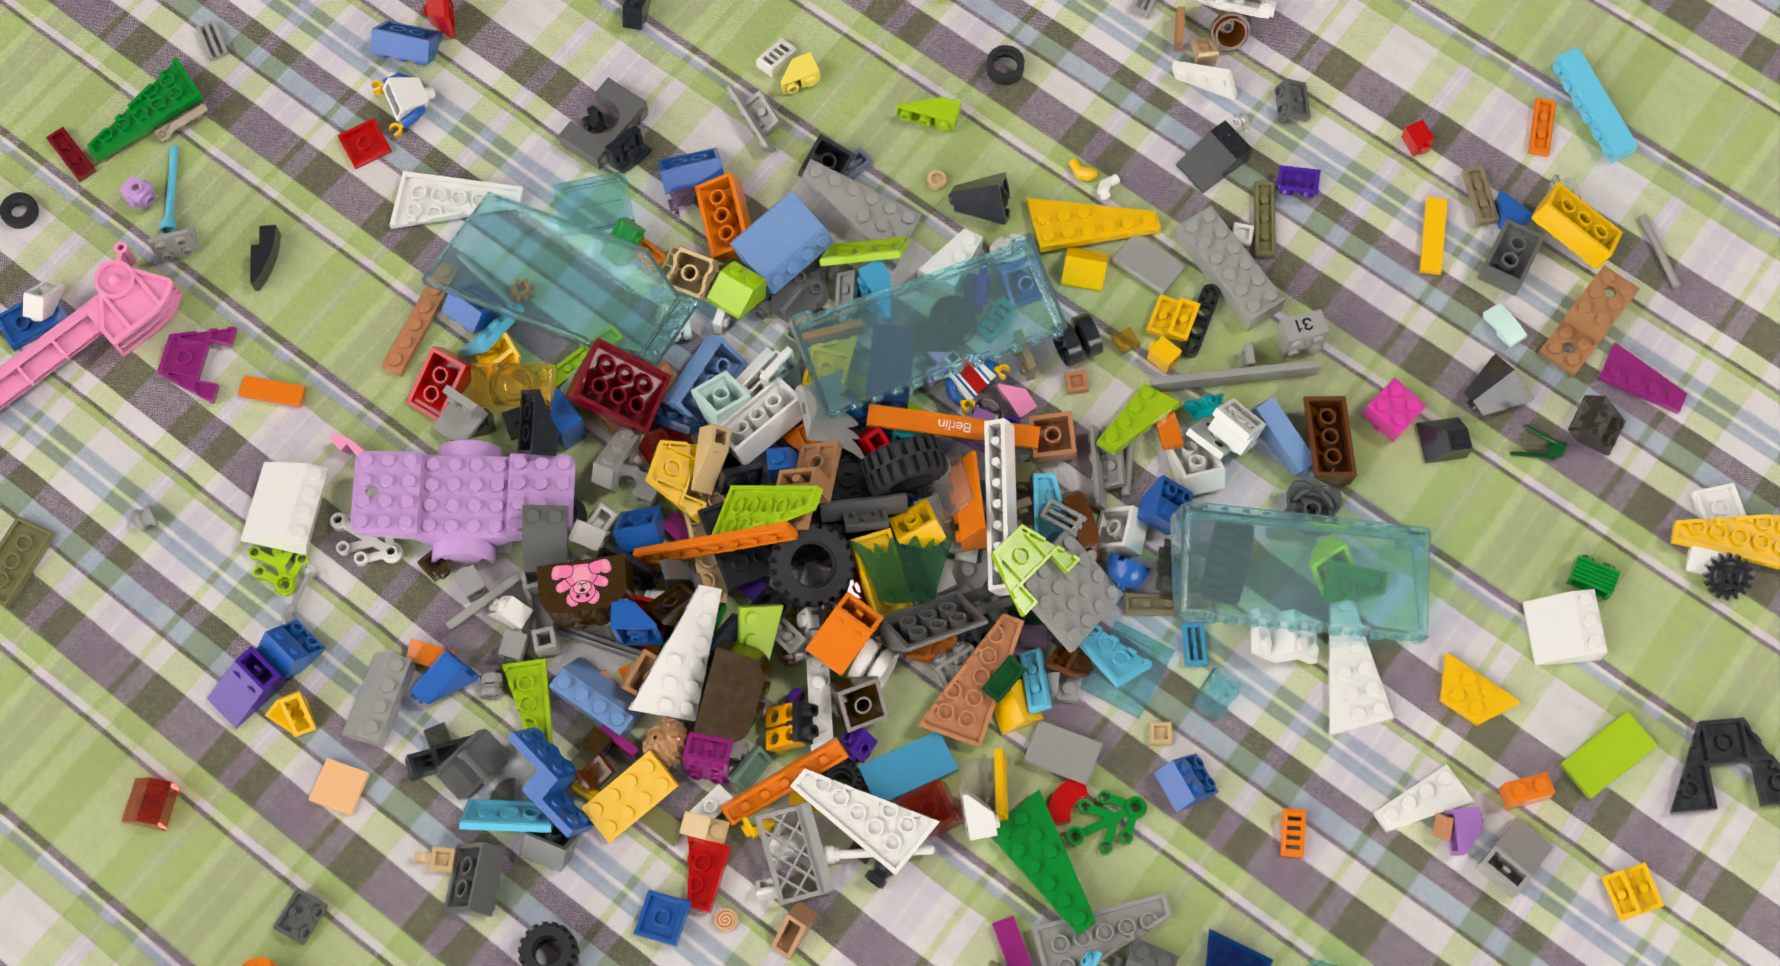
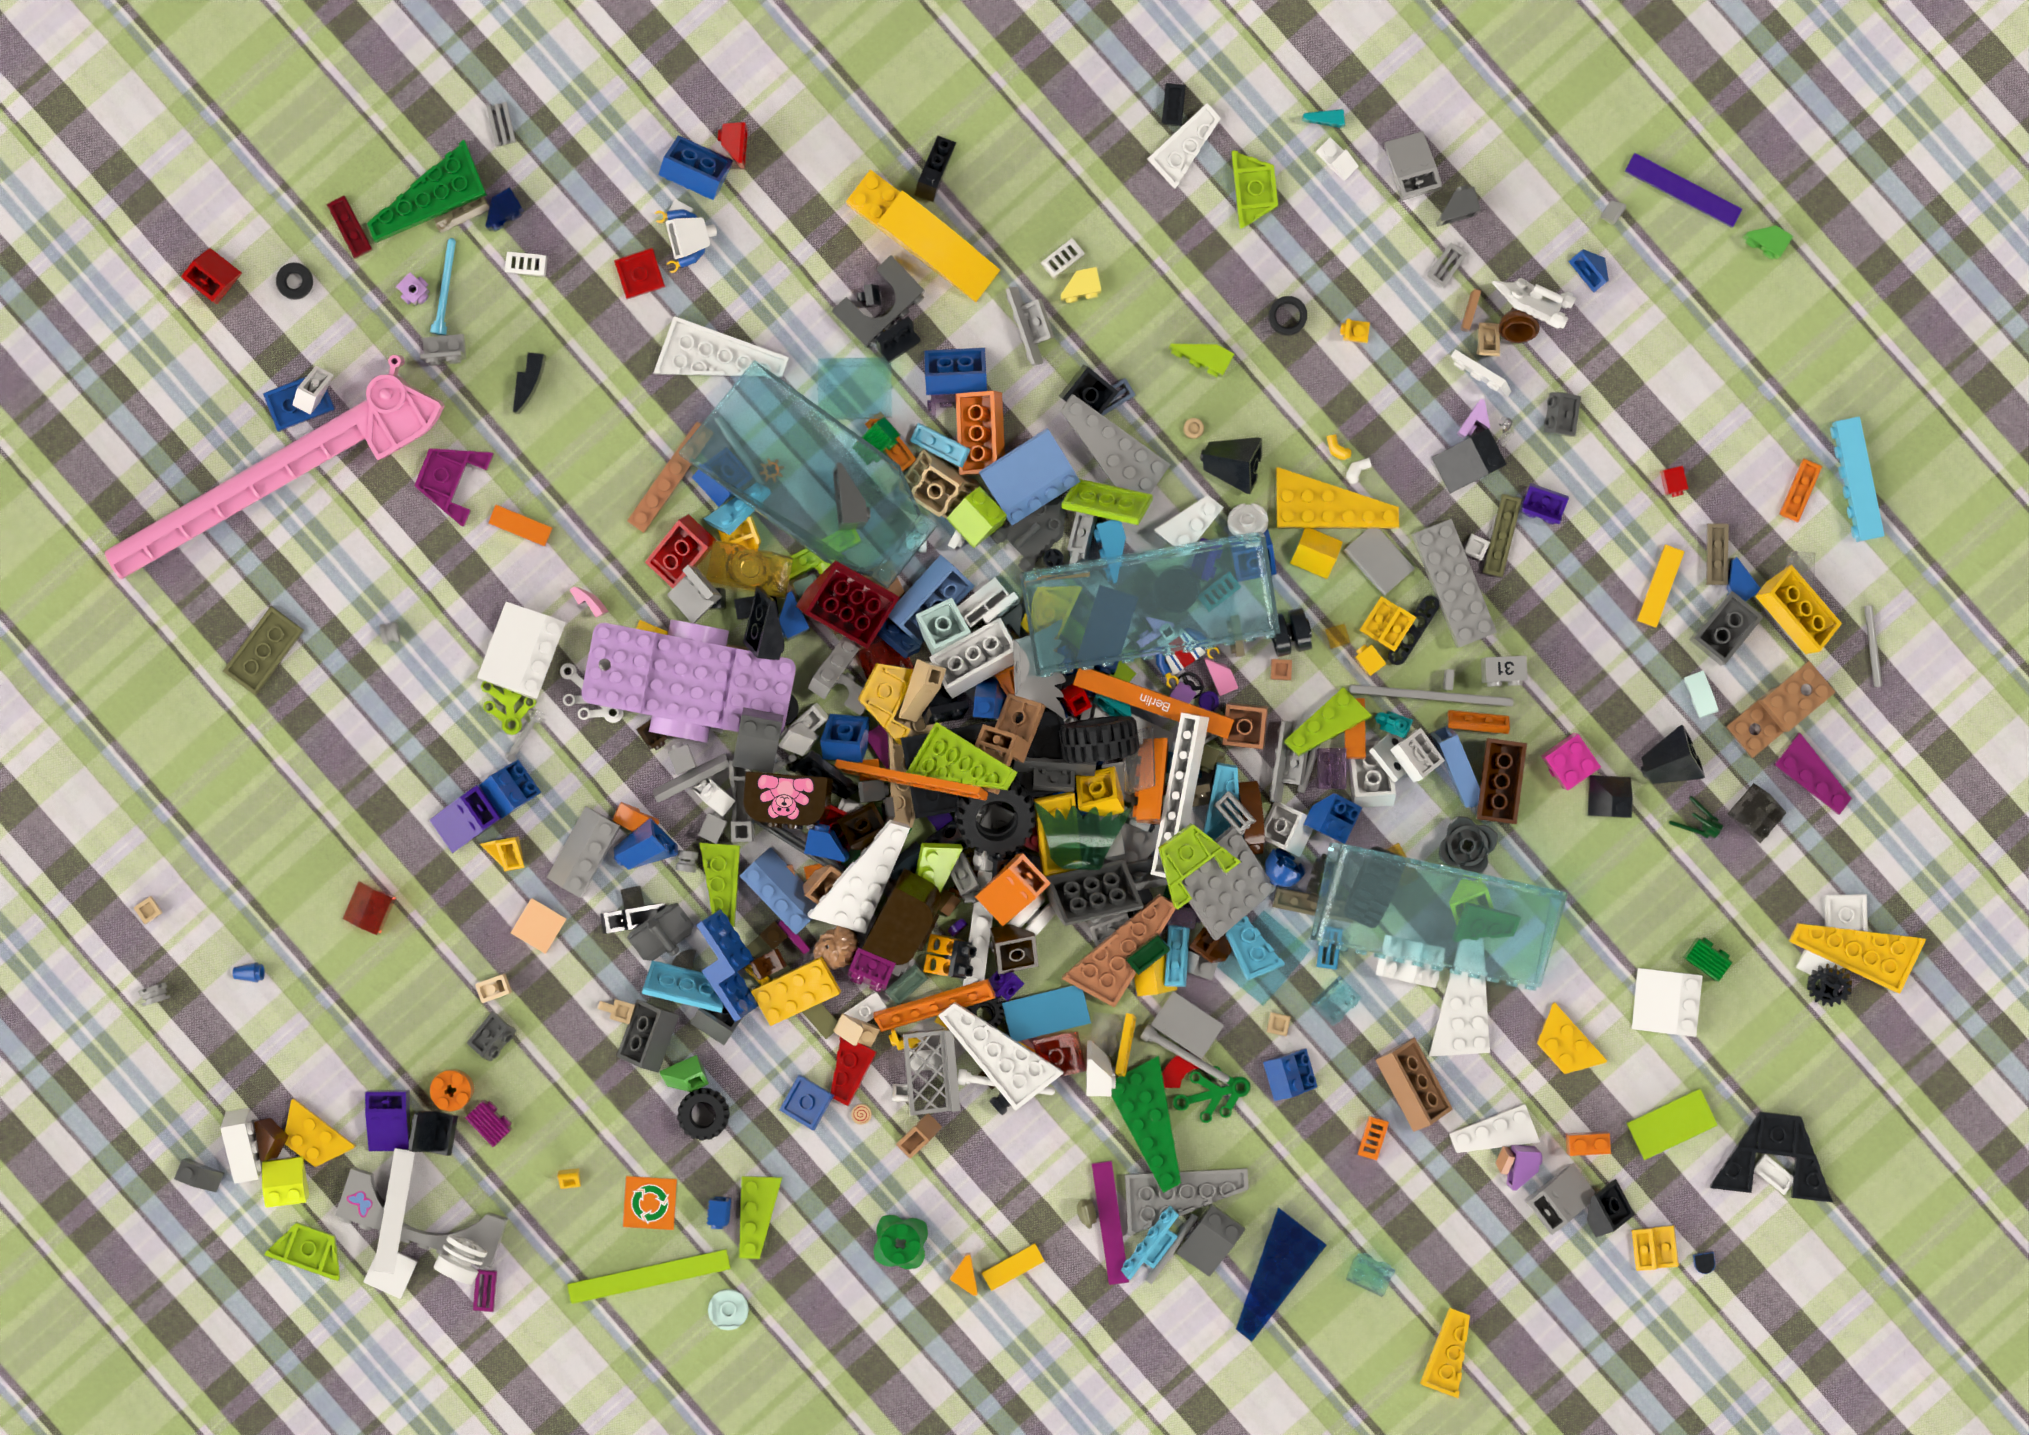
camera: 10 degrees right, 20 degrees up
none -> blue cone [233,962,265,983]
none -> tan slope [475,974,512,1003]
none -> clear blue slope [485,187,525,232]
none -> white slope [505,252,548,277]
none -> bright green slope [659,1055,709,1092]
none -> dark grey slope [832,462,871,531]
none -> yellow slope [846,169,1000,302]
none -> medium azure tile [910,423,971,467]
none -> medium nougat slope [938,889,961,917]
none -> light grey piece [1140,1024,1230,1083]
none -> clear purple bracket [1317,748,1346,789]
none -> yellow bracket [1340,318,1370,343]
none -> medium nougat slope [1375,1037,1453,1132]
none -> orange tile [1447,710,1510,734]
none -> lavender slope [1457,398,1490,438]
none -> black slope [1587,1179,1635,1238]
none -> black tile [1692,1251,1715,1274]
none -> white tile [1754,1153,1793,1195]

